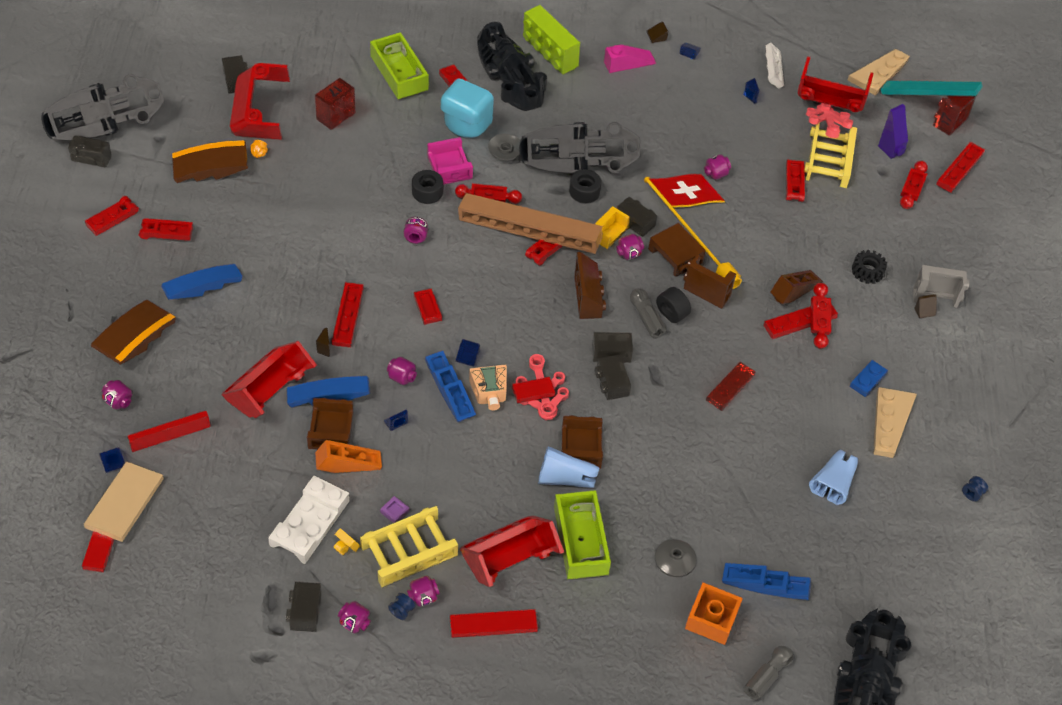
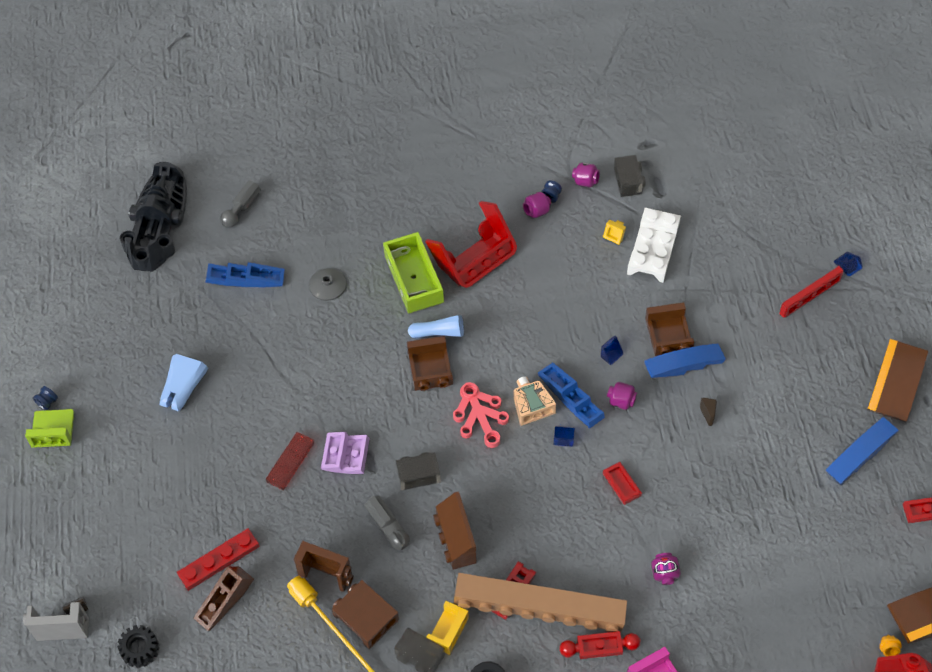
camera: 175 degrees right, 5 degrees up
red tile [82,531,115,572] -> none
tan tile [84,462,164,542] -> none
magenta head [102,380,132,410] -> none
red windscreen [221,341,317,418] -> none
orange slope [315,440,382,473] -> none
red tile [332,282,364,348] -> none
light yellow fence [360,506,458,588] -> none
medium lavender tile [380,496,409,523] -> none
black tyre [412,170,444,204] -> none
red tile [450,609,538,638] -> none
red tile [512,377,555,404] -> none
clear smoke brick [594,355,631,400] -> none
magenta head [616,234,644,260] -> none
black tyre [656,287,691,323] -> none
orange brick [685,582,743,645] -> none
red plate [811,283,831,349] -> none
blue plate [850,360,888,397] -> none
tan wing [873,387,917,458] -> none
none -> lime bracket [25,409,74,448]
none -> lavender slope [321,432,370,474]

